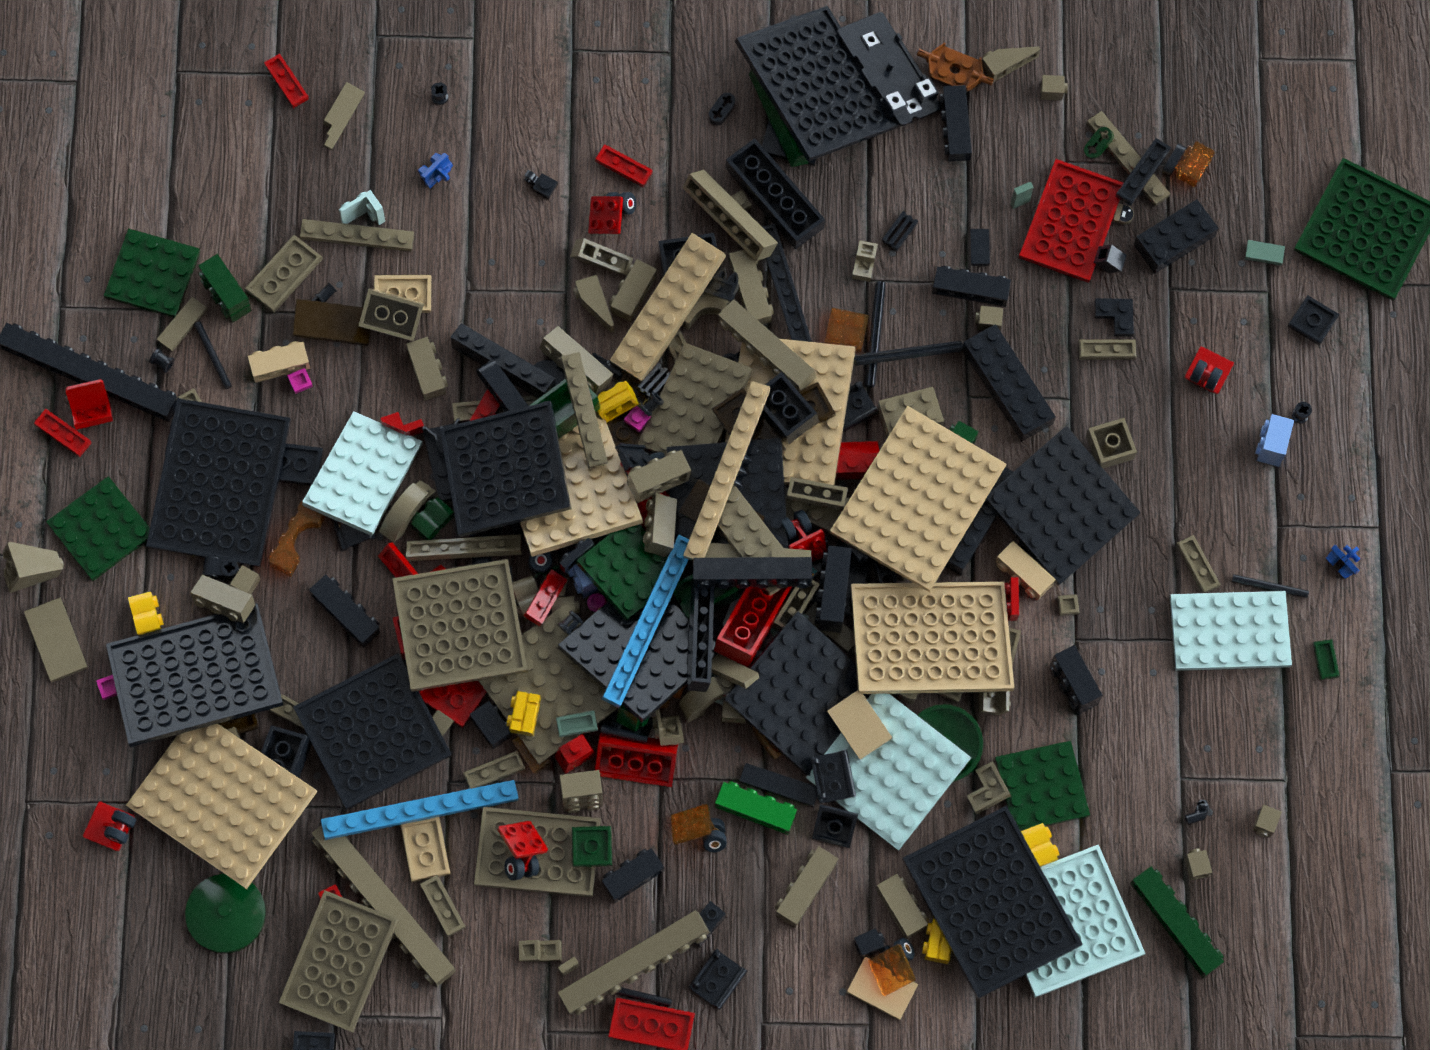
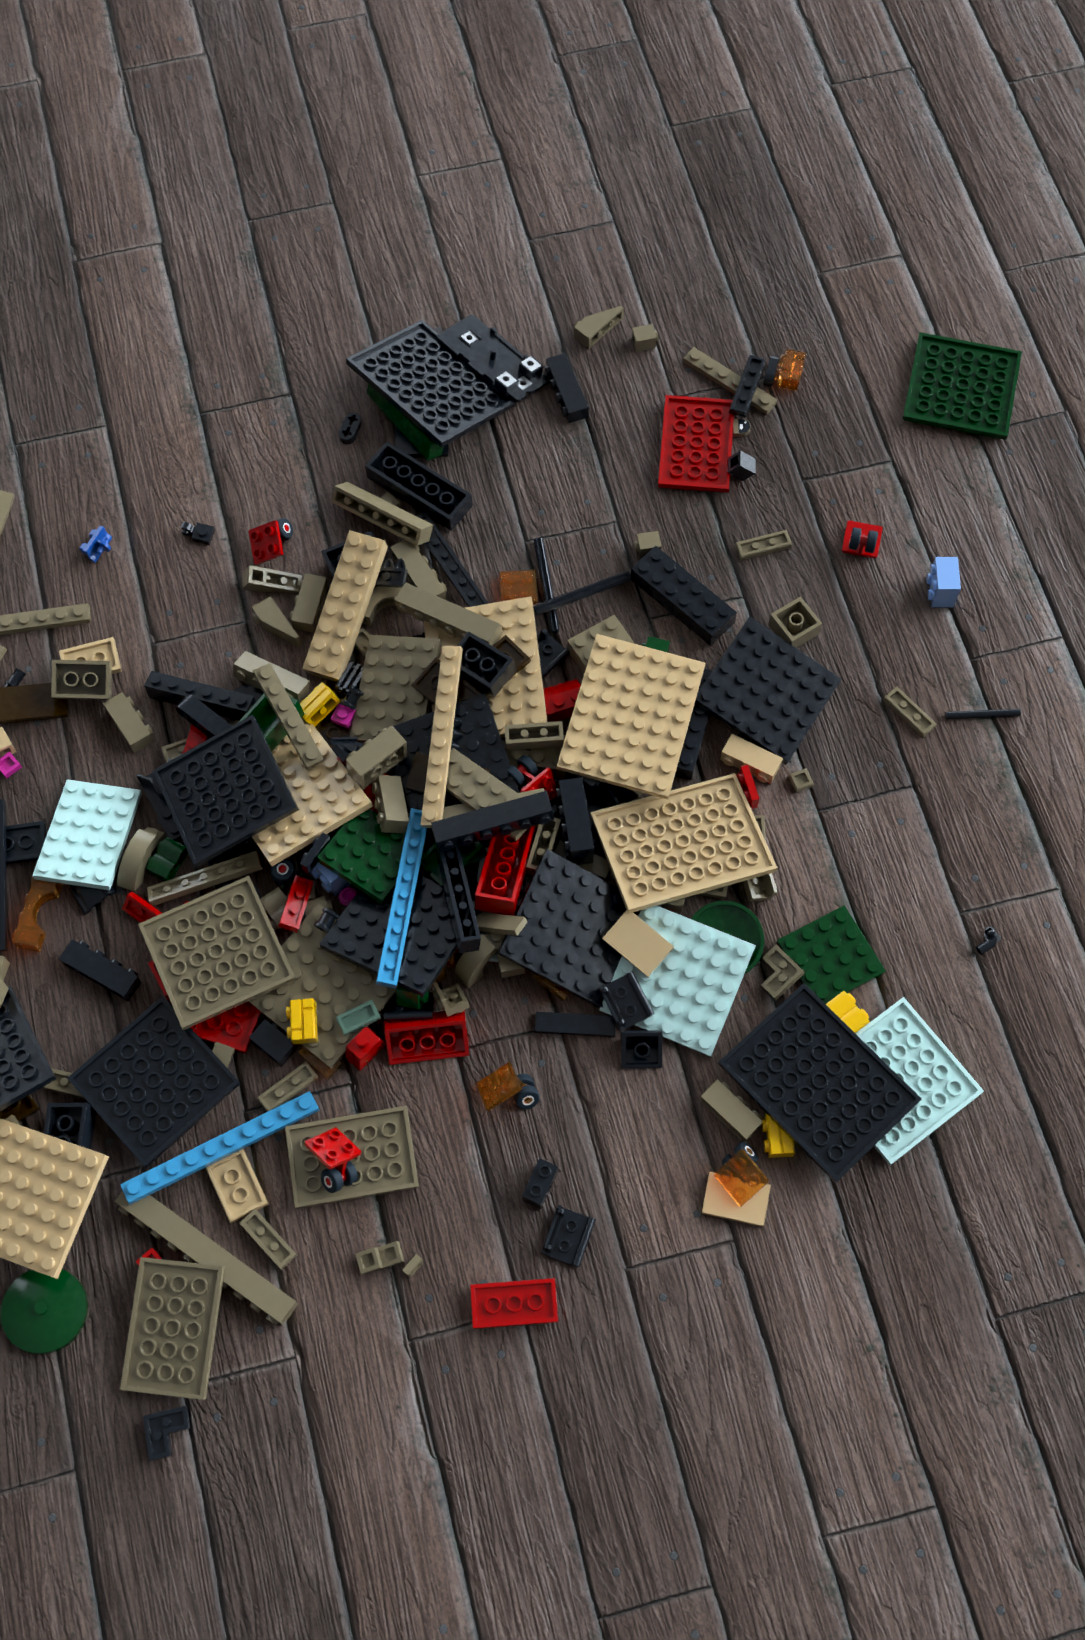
camera: 10 degrees left, 5 degrees down
light aqua bracket [339,190,385,225] -> none
red slope [380,412,424,436] -> none
black bush [431,82,448,105] -> none
dark tan brick [558,910,710,1015] -> none
dark tan brick [560,770,603,813] -> none
dark green plate [572,826,612,867] -> none
black axle [591,353,625,381] -> none
red plate [595,144,653,188] -> none
black brick [602,848,665,903] -> none
black bar [615,987,672,1007] -> none
green brick [715,781,797,835] -> none
dark tan brick [775,846,839,928] -> none
dark tan slope [852,240,878,282] -> none
black brick [853,928,886,959] -> none
black tile [882,211,918,251] -> none
dark orange plate [917,43,994,92] -> none
black brick [932,266,1011,307] -> none
black tile [970,229,990,266] -> none
sand green tile [1010,182,1034,209] -> none
black brick [1049,645,1103,715] -> none
dark green beam [1084,127,1114,159] -> none
black plate [1094,298,1134,337] -> none
dark green brick [1130,866,1225,978] -> none
black brick [1133,199,1219,274] -> none
light aqua plate [1170,591,1292,671] -> none
dark tan brick [1184,848,1212,881] -> none
sand green tile [1245,240,1285,266] -> none
dark tan brick [1253,804,1282,838] -> none
black plate [1288,295,1340,346] -> none
black bush [1292,402,1312,424] -> none
dark green tile [1312,639,1340,680] -> none
blue hips [1326,545,1360,579] -> none

